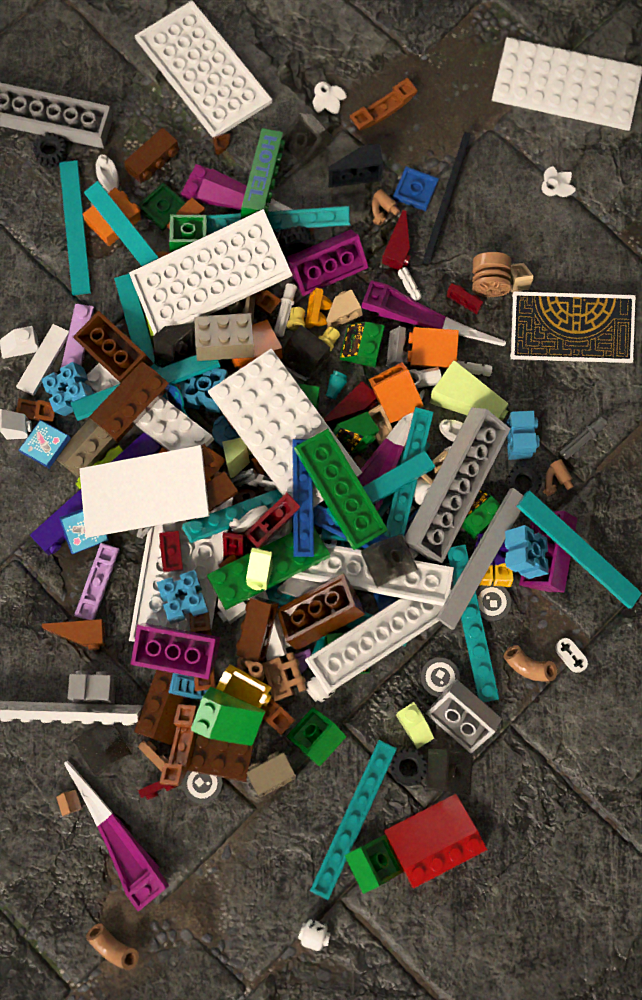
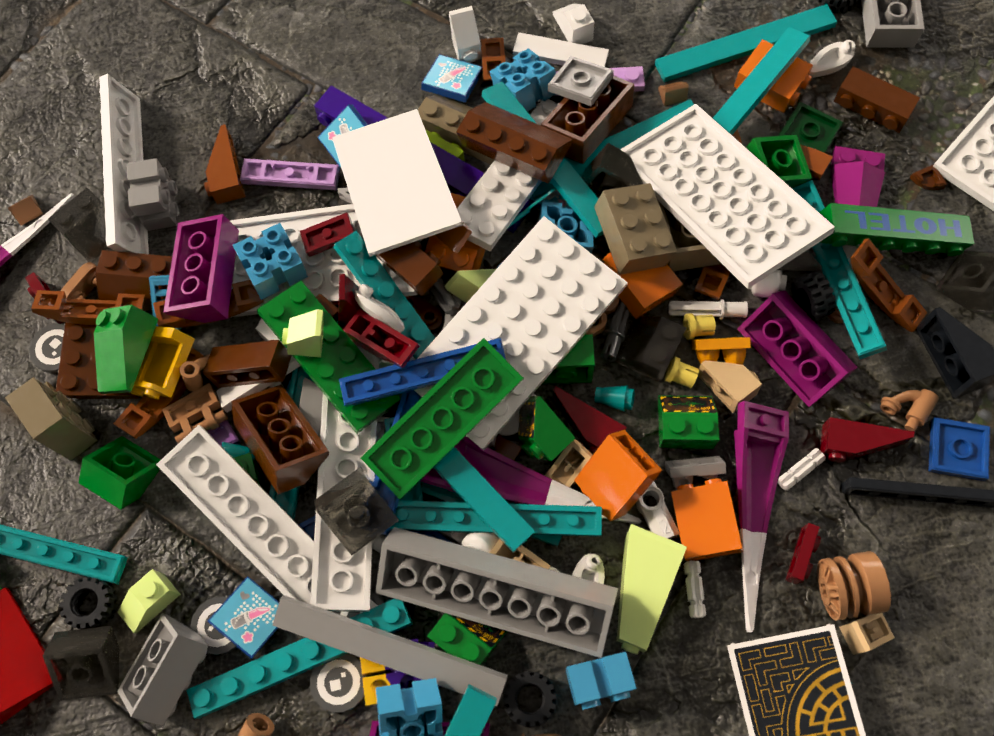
camera: 85 degrees right, 5 degrees down
none -> medium azure tile [207,576,279,660]
none -> light grey tile [548,56,614,106]
none -> medium nougat slope [658,82,688,106]
none -> dark orange slope [851,238,927,332]

